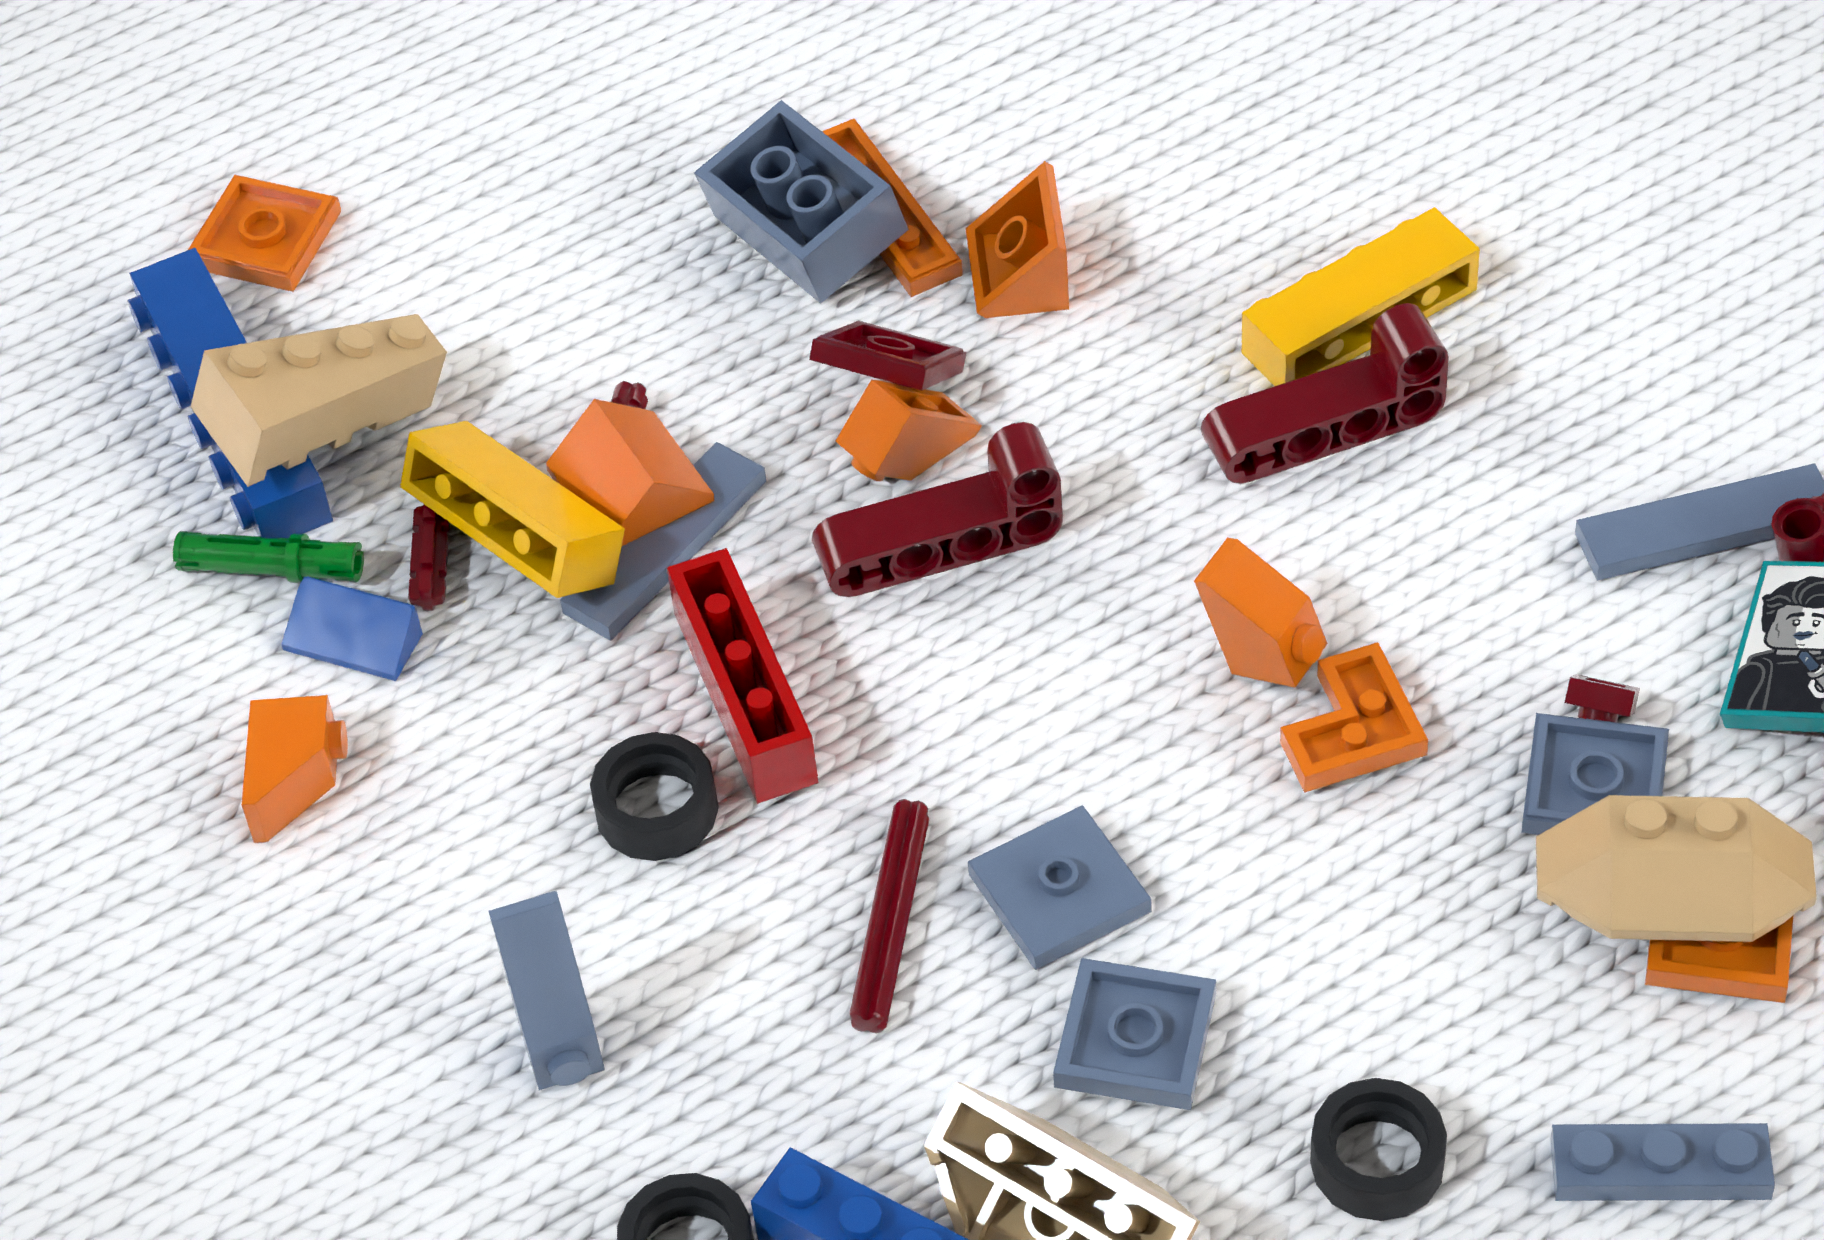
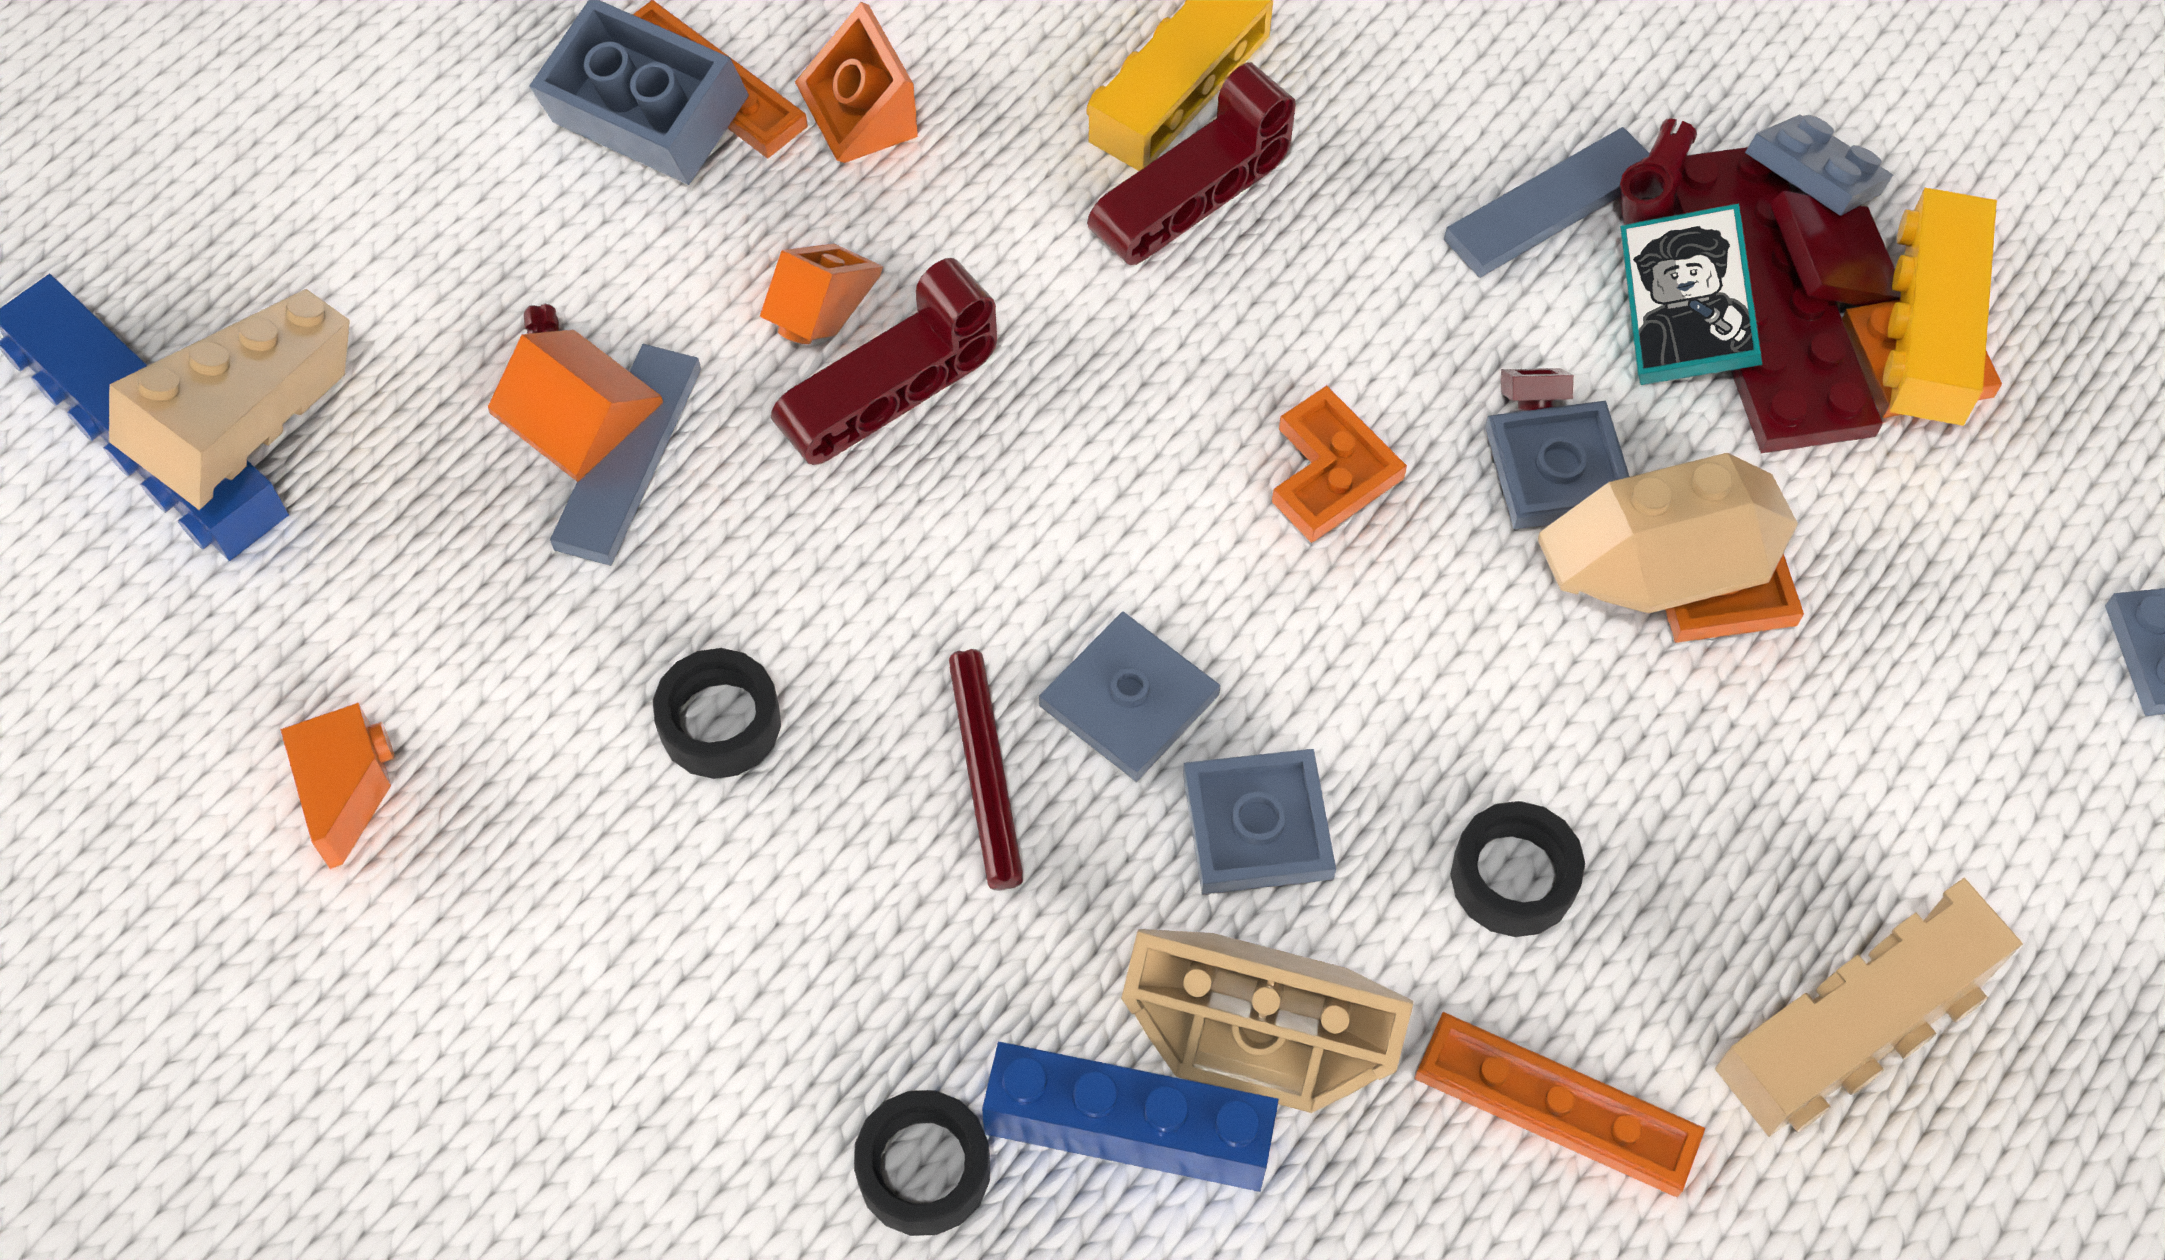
camera: 25 degrees left, 10 degrees up
green pin [173,531,364,583] -> none
orange tile [188,175,341,292] -> none
slope [281,576,423,681] -> none
yellow brick [400,421,625,598] -> none
dark red axle [408,504,450,611] -> none
sand blue slope [488,891,605,1090] -> none
red brick [666,548,819,804] -> none
dark red tile [809,320,967,391] -> none
orange slope [1194,537,1328,688] -> none
sand blue plate [1550,1123,1775,1201] -> none

